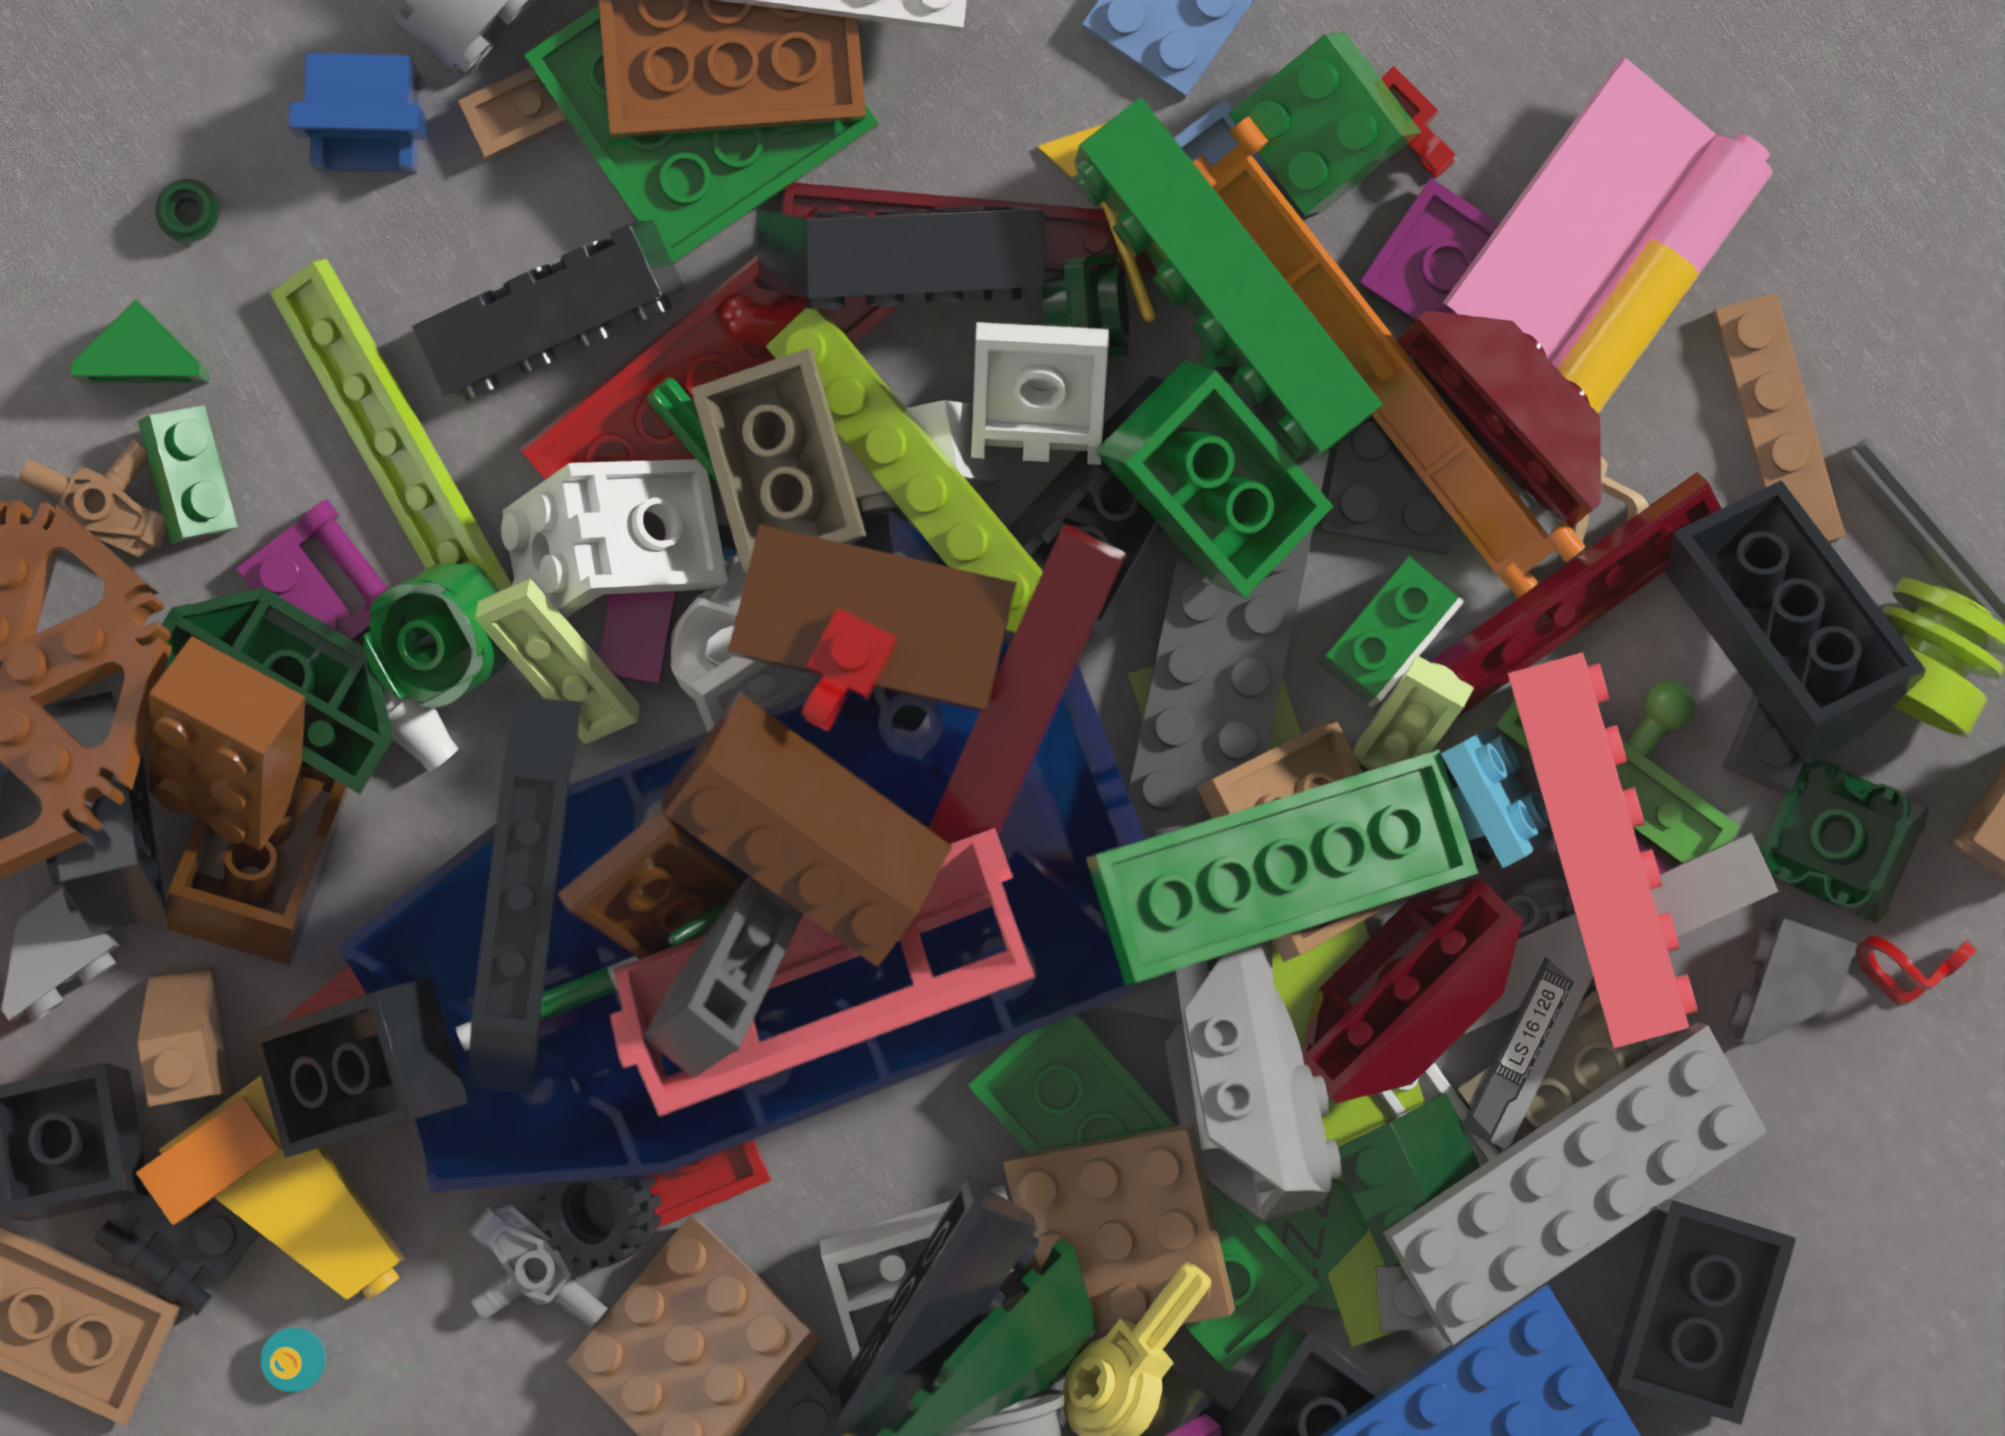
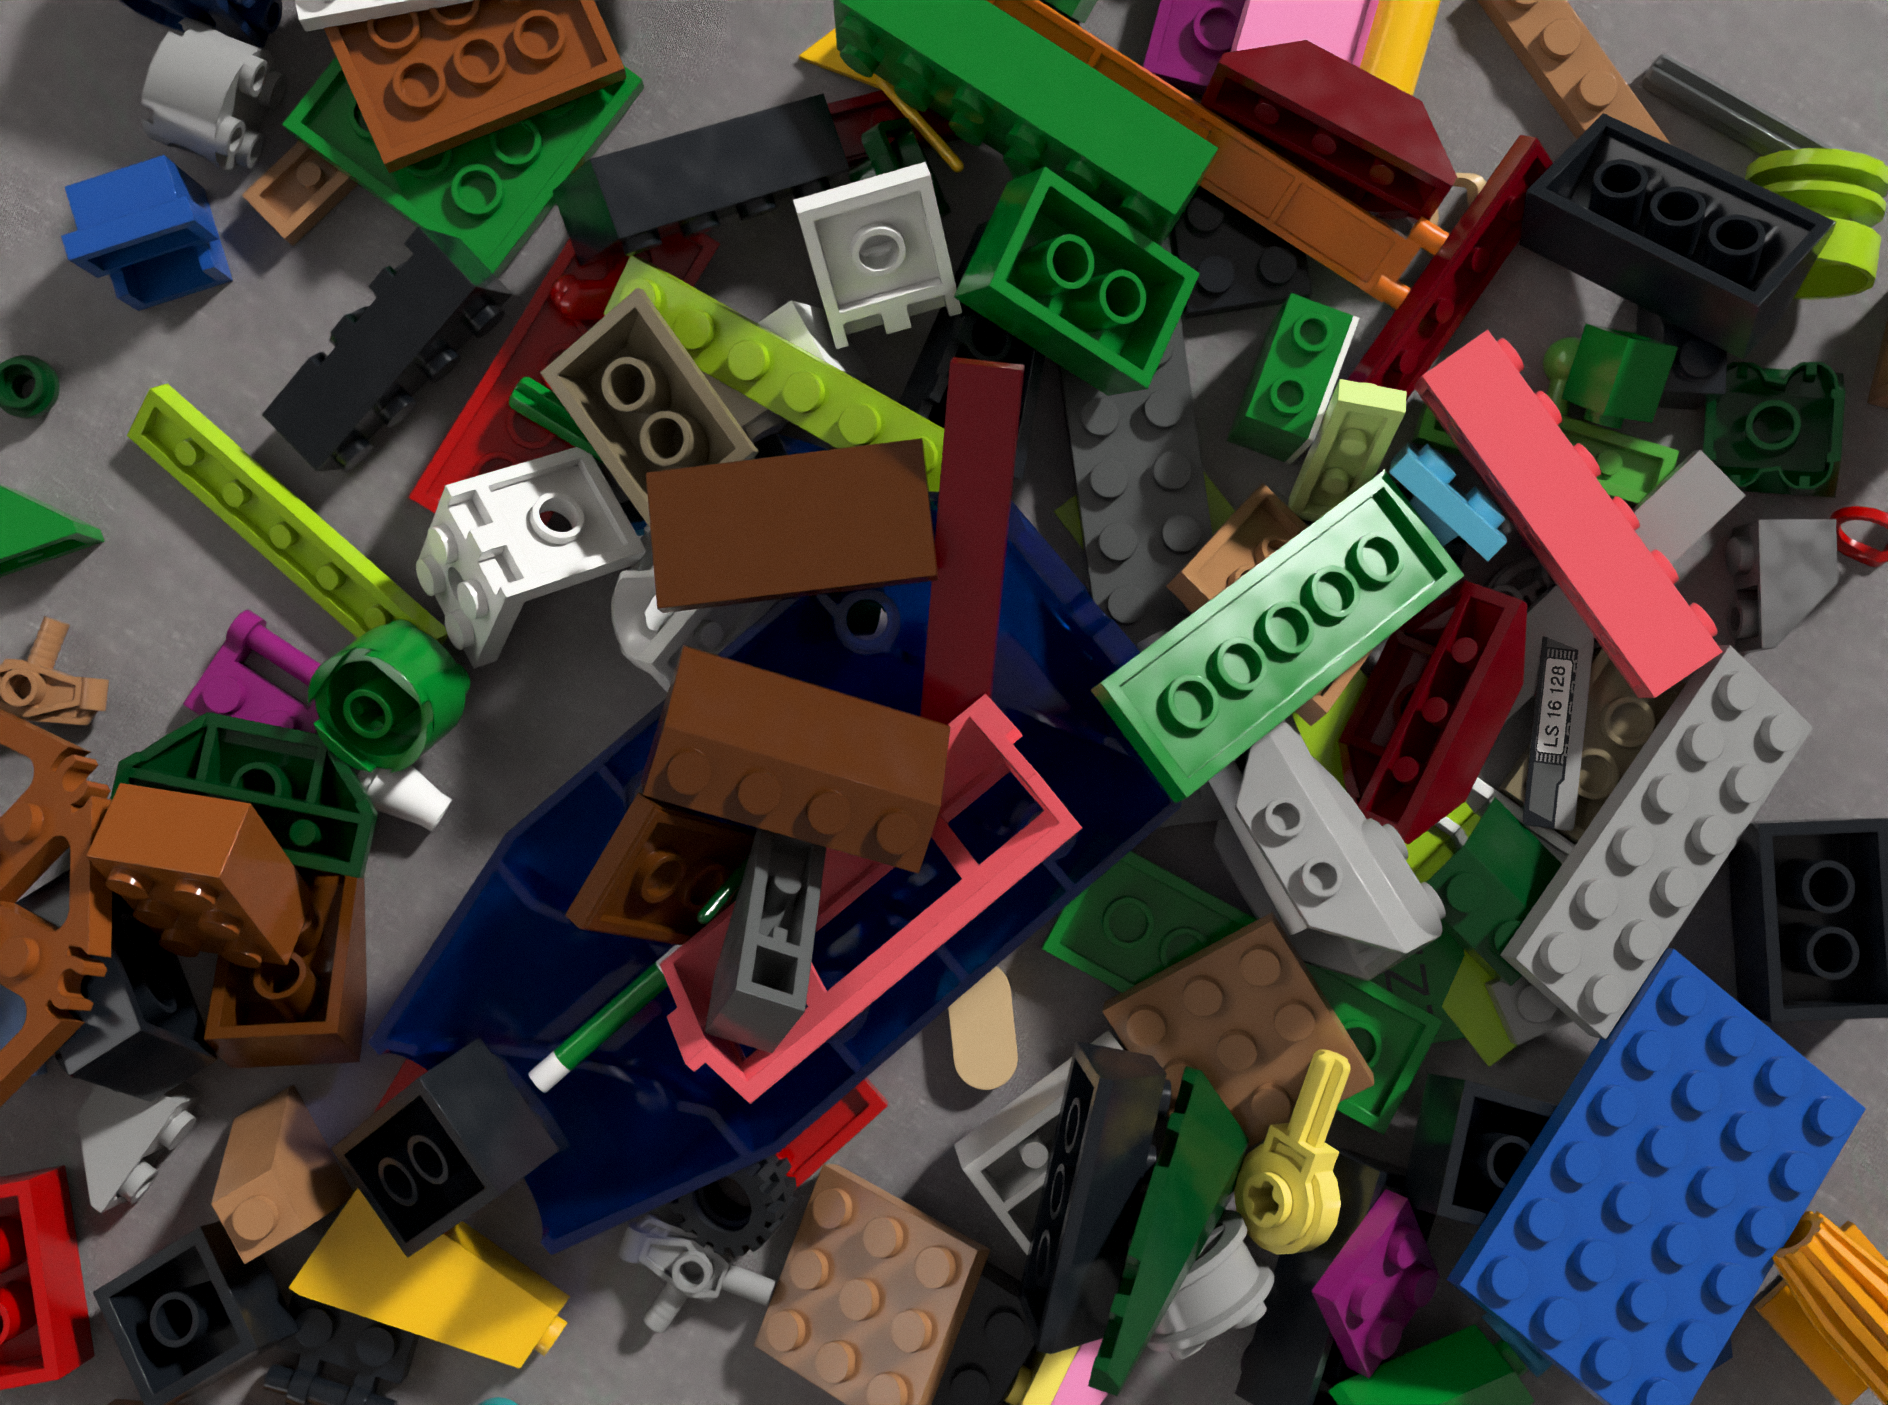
camera: 15 degrees left, 0 degrees up
orange tile [136,1097,282,1225] -> none
plate [138,405,238,544] -> none
black slope [467,695,582,1095] -> none
yellowish green plate [475,578,640,744] -> none
dark pink tile [599,591,677,685] -> none
red plate [801,607,898,732] -> none
none -> tan tile [947,959,1018,1090]
none -> green brick [1561,324,1678,429]

